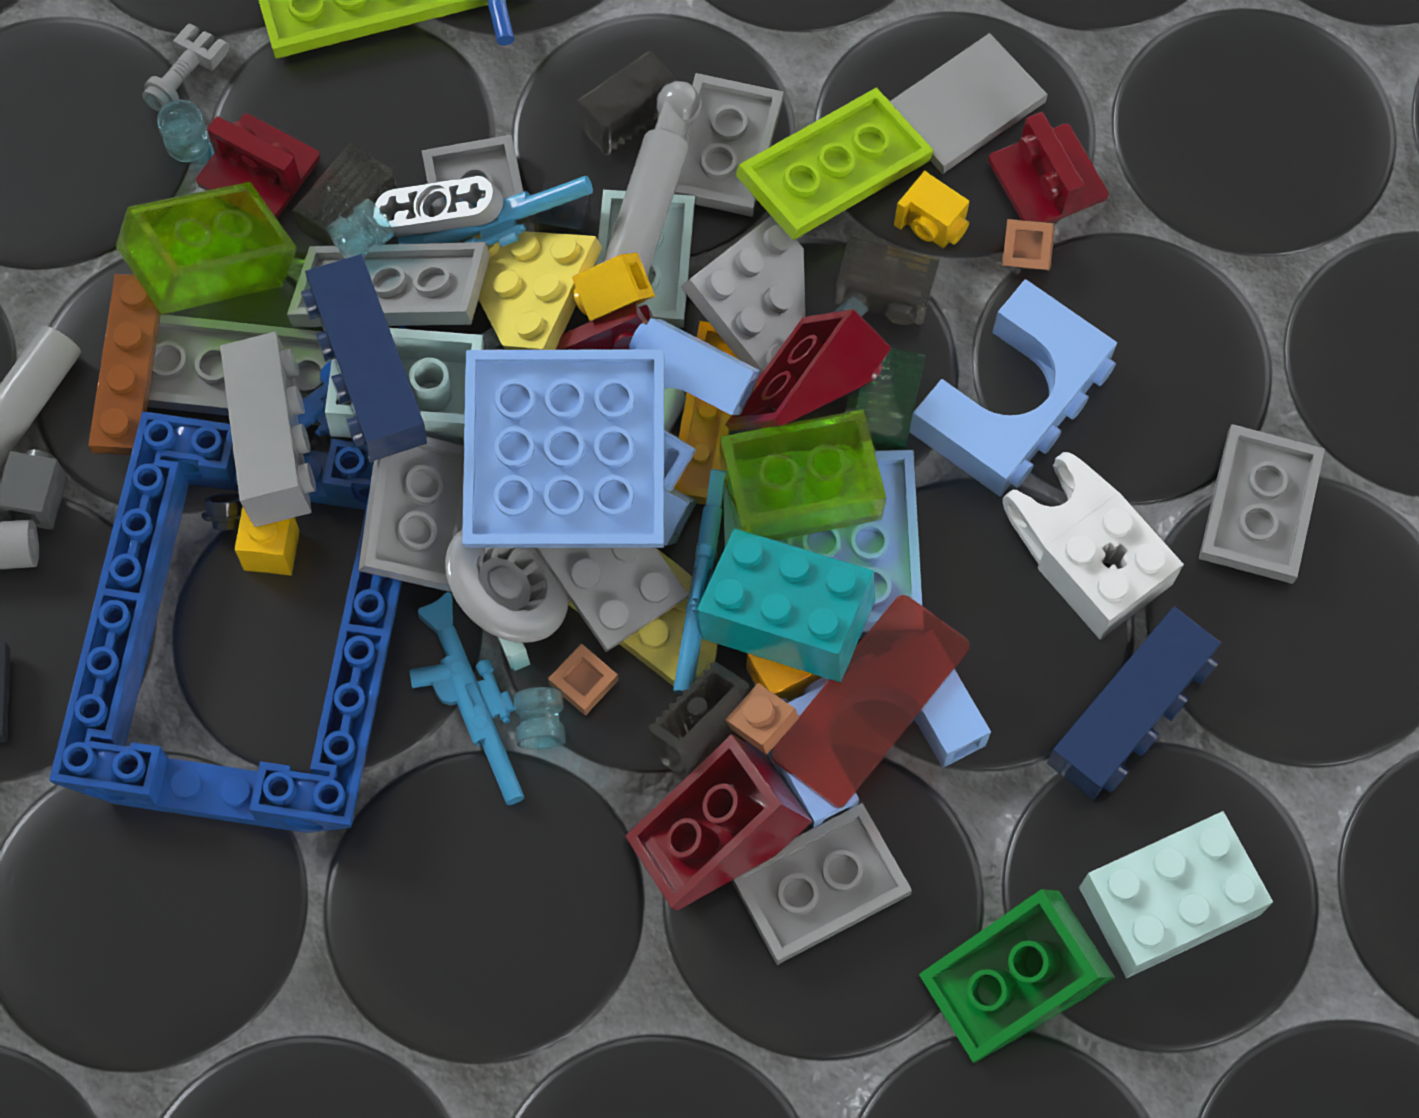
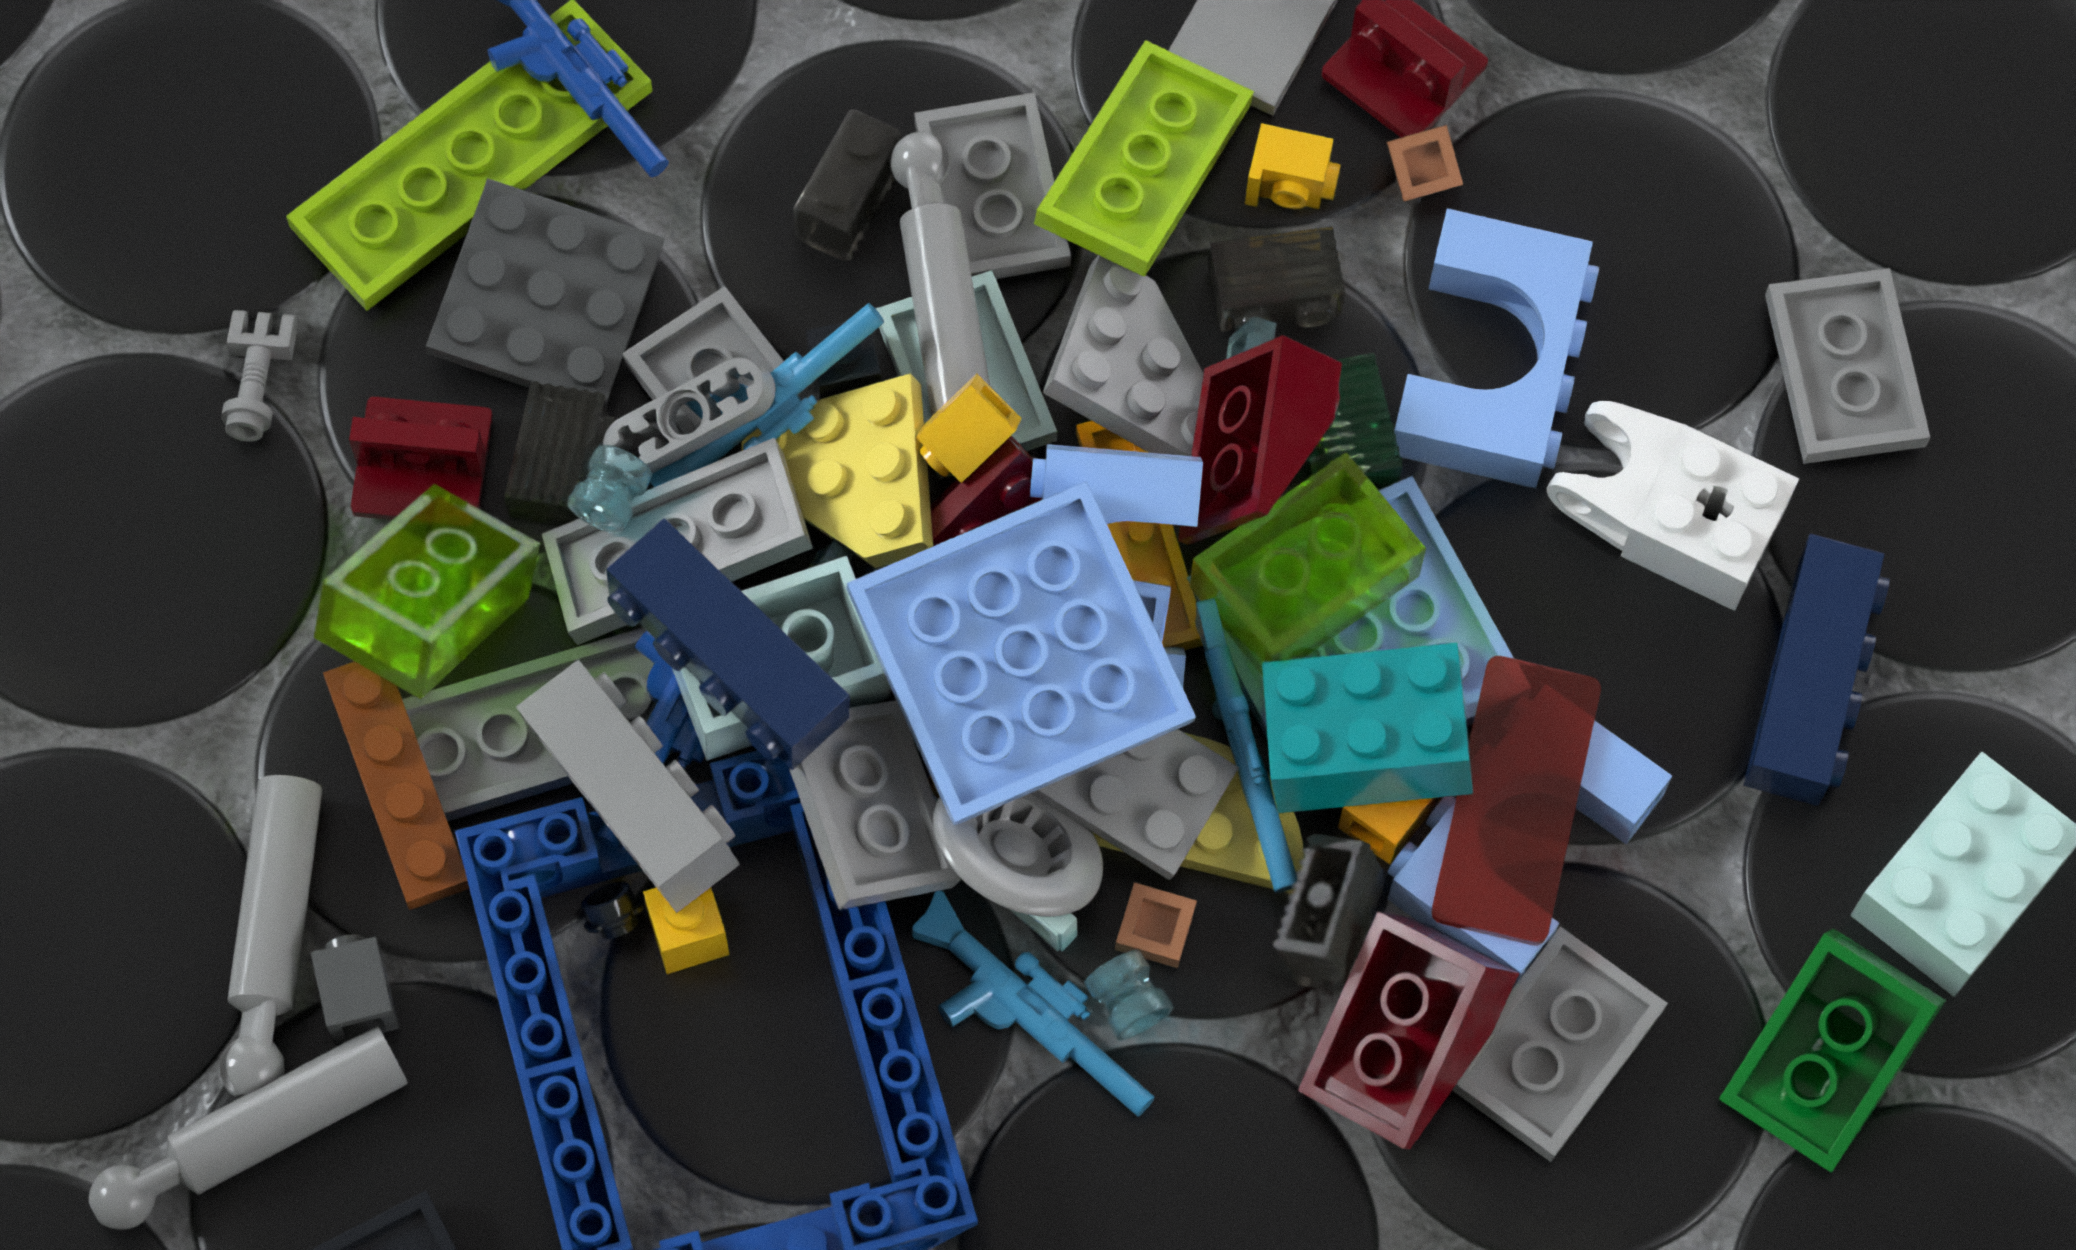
camera: 25 degrees left, 0 degrees up
clear light blue wheel [157,99,210,162] -> none
nougat plate [725,683,799,755] -> none
none -> dark grey plate [426,178,665,413]

